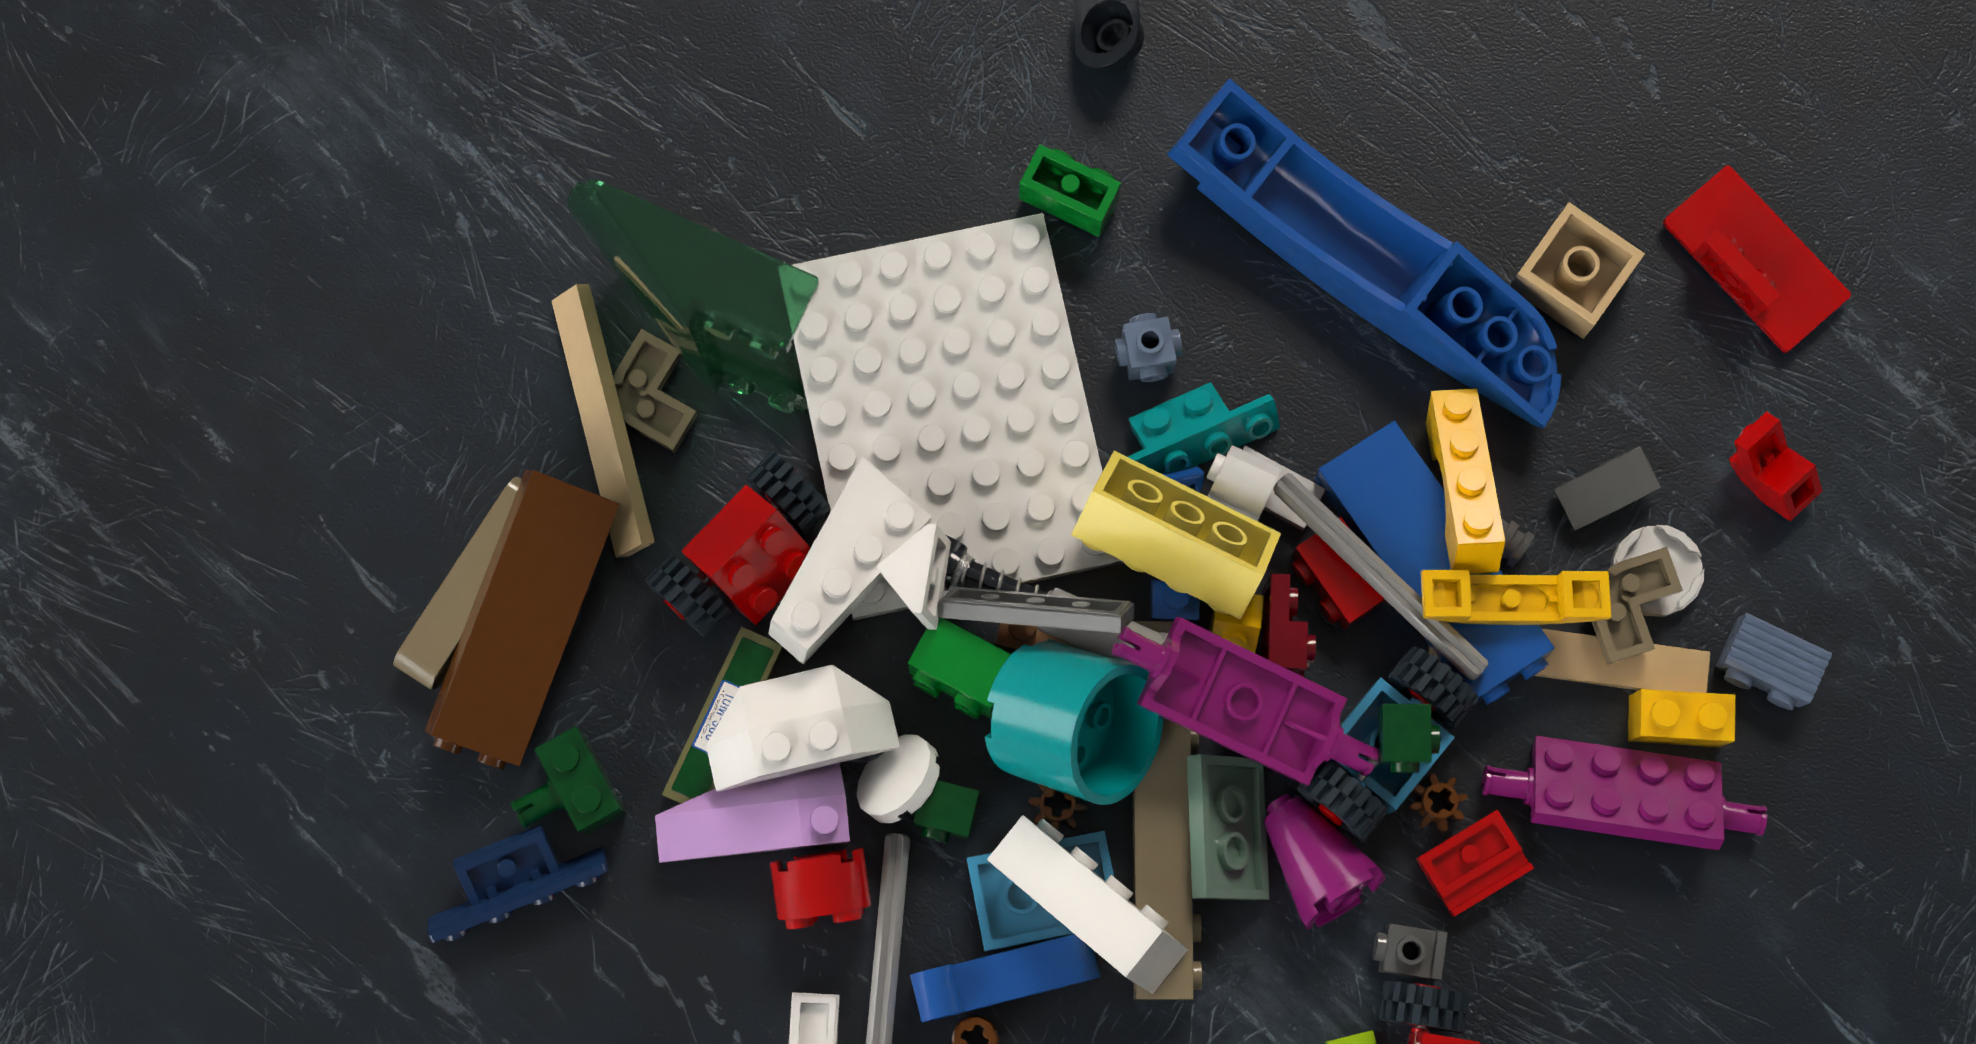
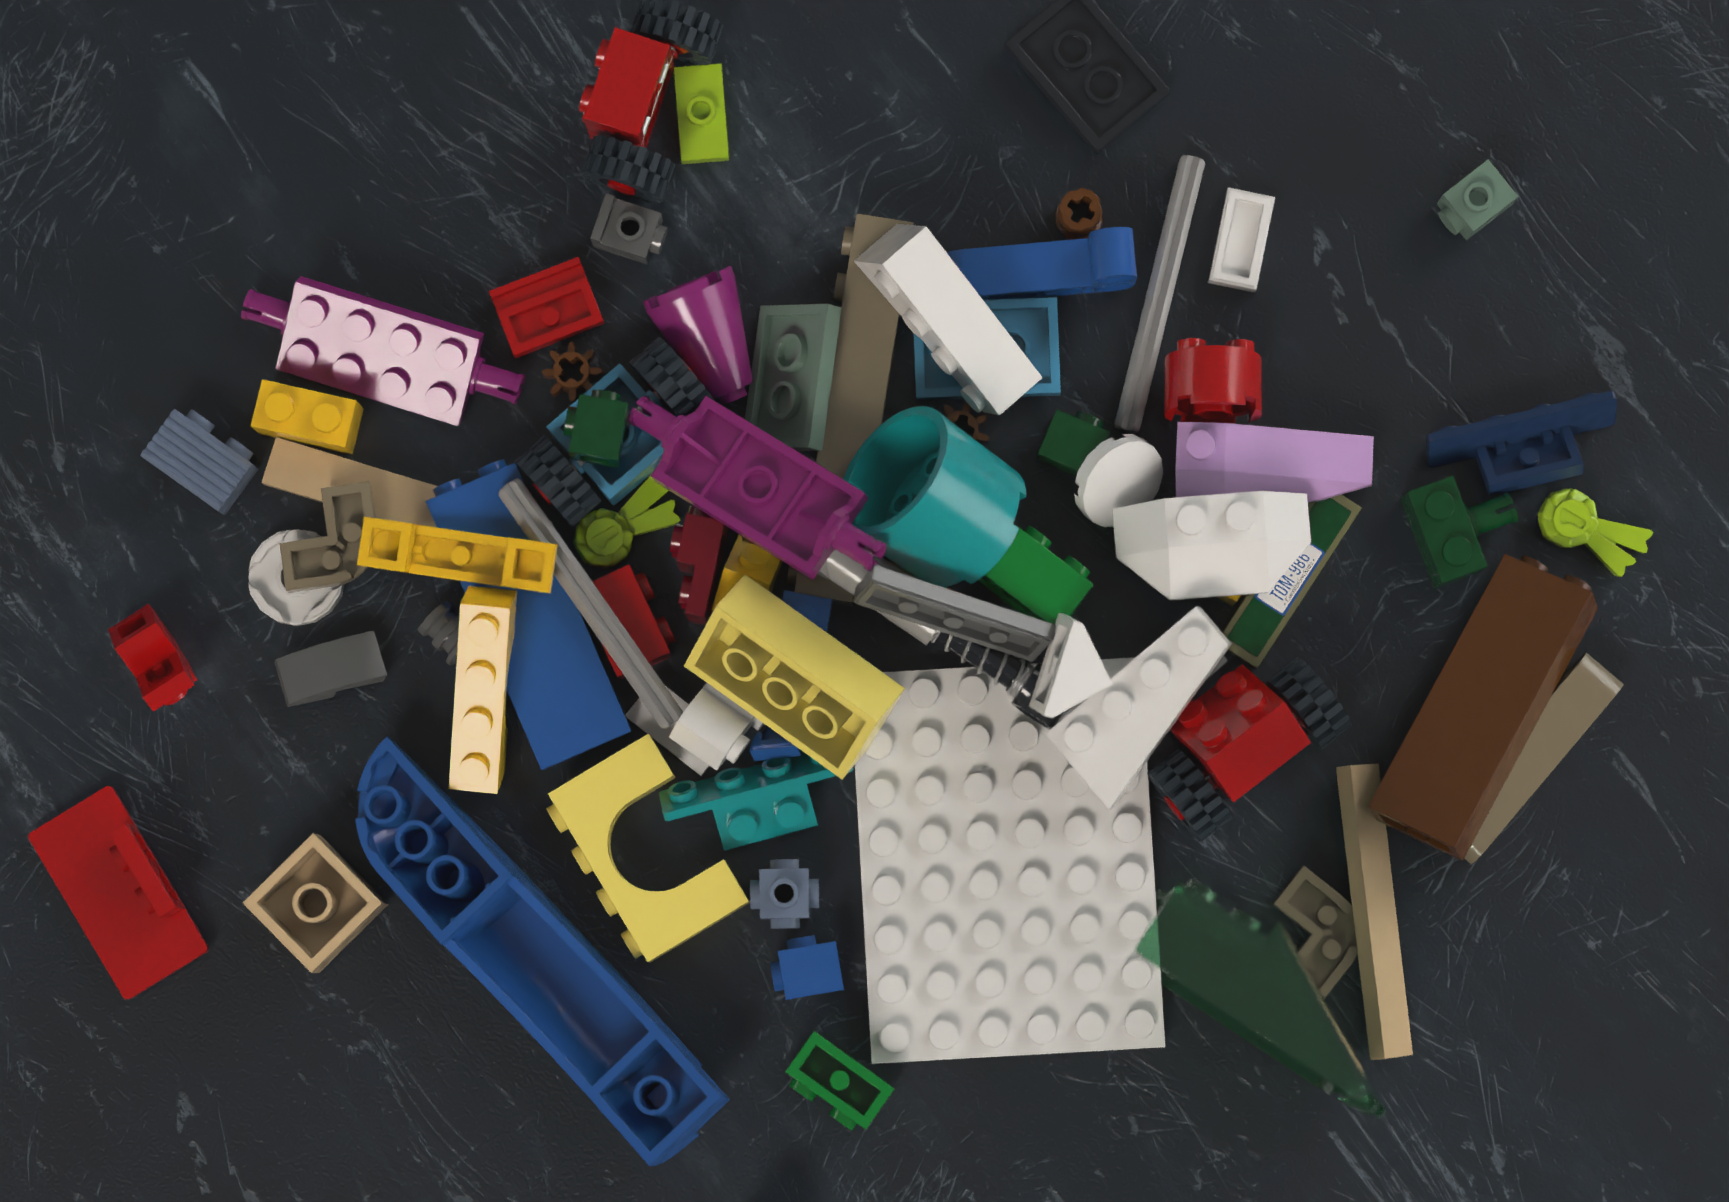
camera: 170 degrees left, 5 degrees up
none -> light yellow arch [546,733,750,962]
none -> lime piece [573,475,680,569]
none -> blue brick [770,935,844,1000]
none -> lime piece [1537,488,1653,577]

